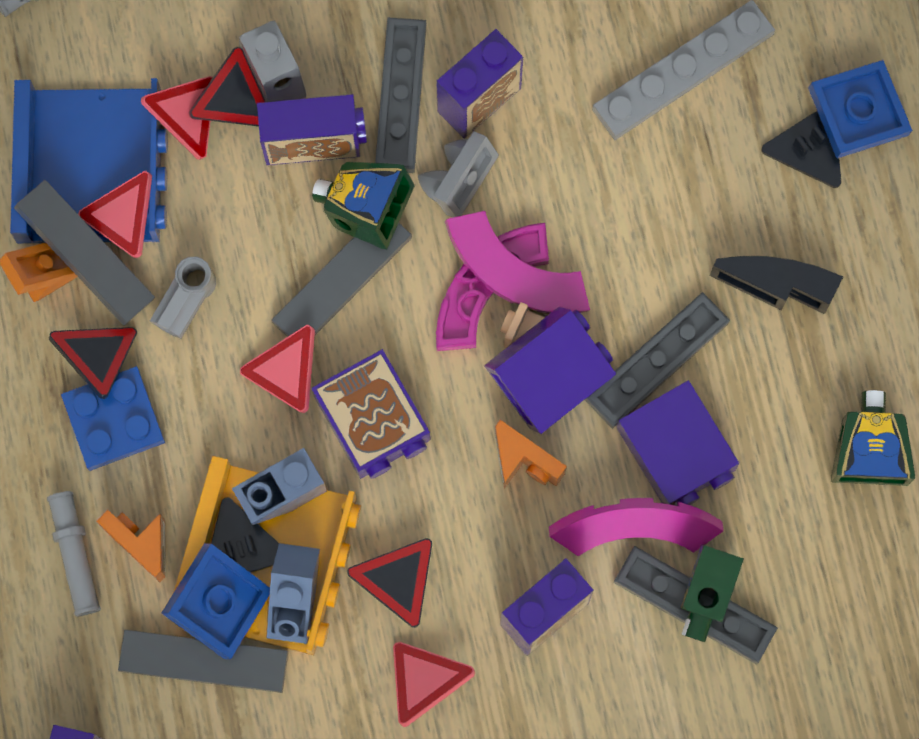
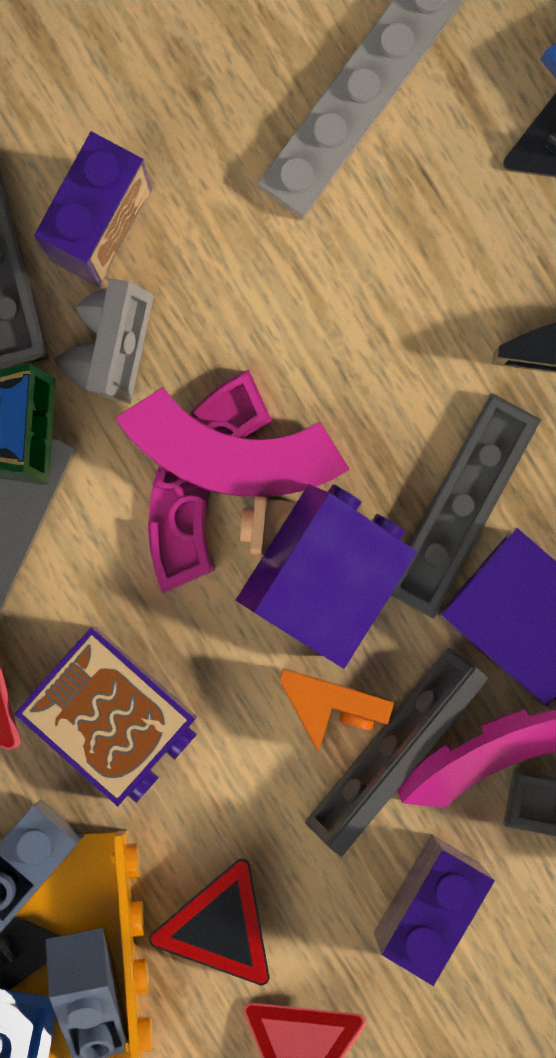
camera: 20 degrees left, 10 degrees up
none -> dark grey tile [305,648,489,857]

